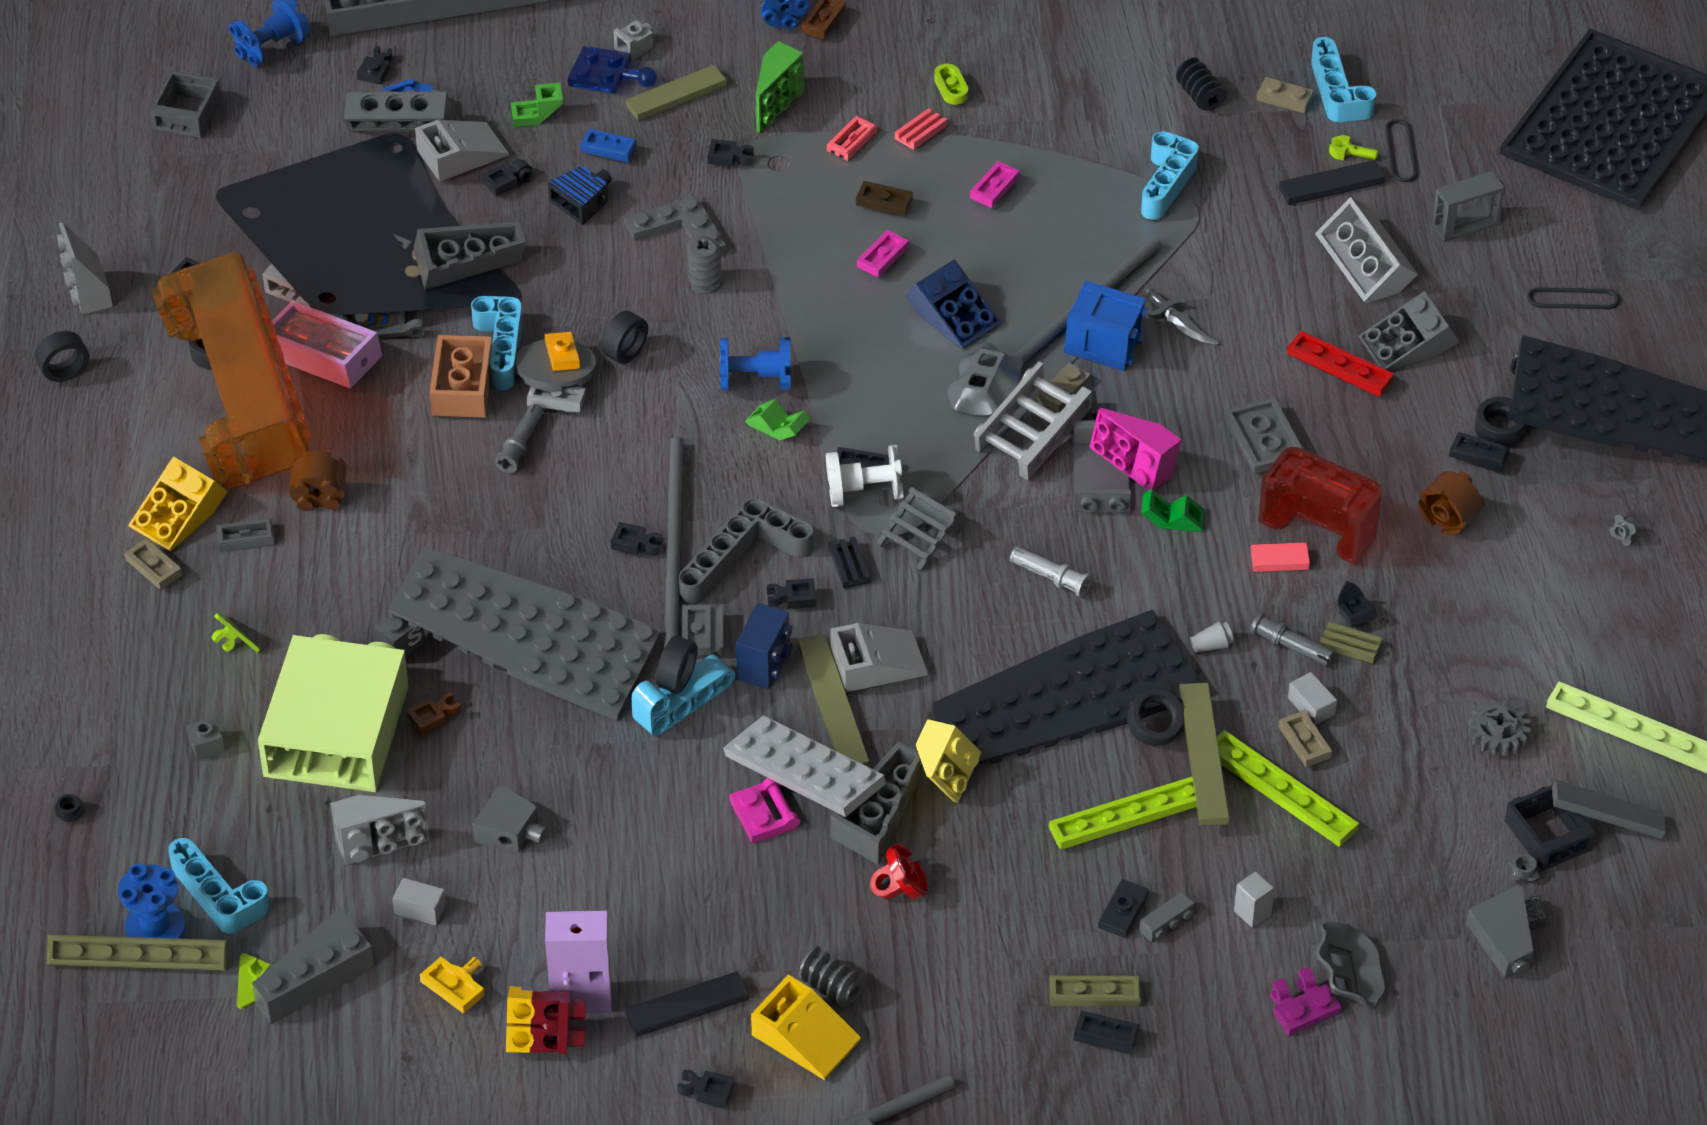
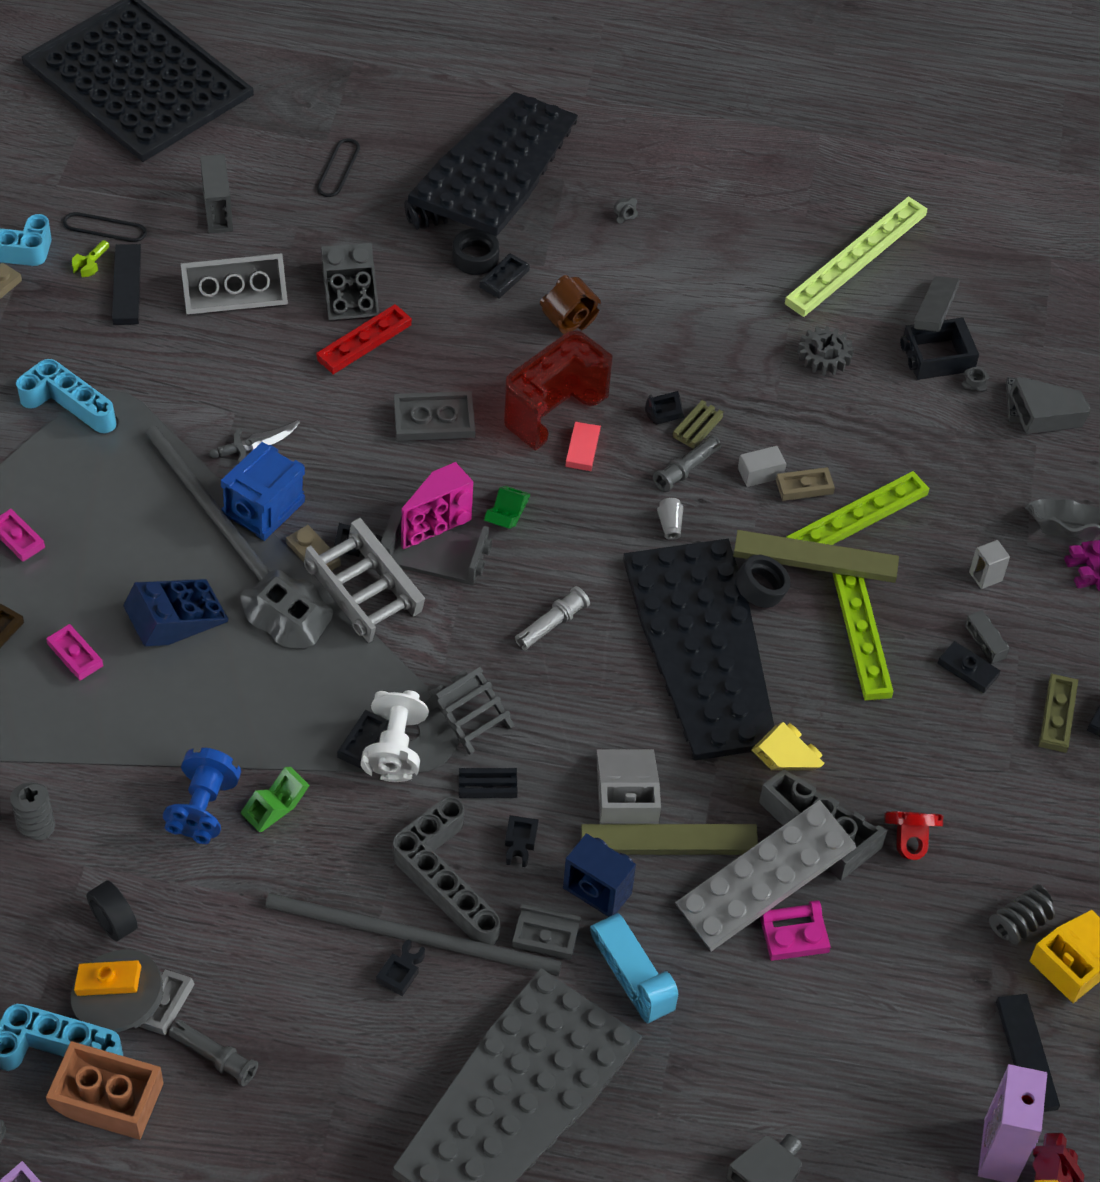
camera: 80 degrees left, 5 degrees up
black tyre [656,636,698,694] -> none

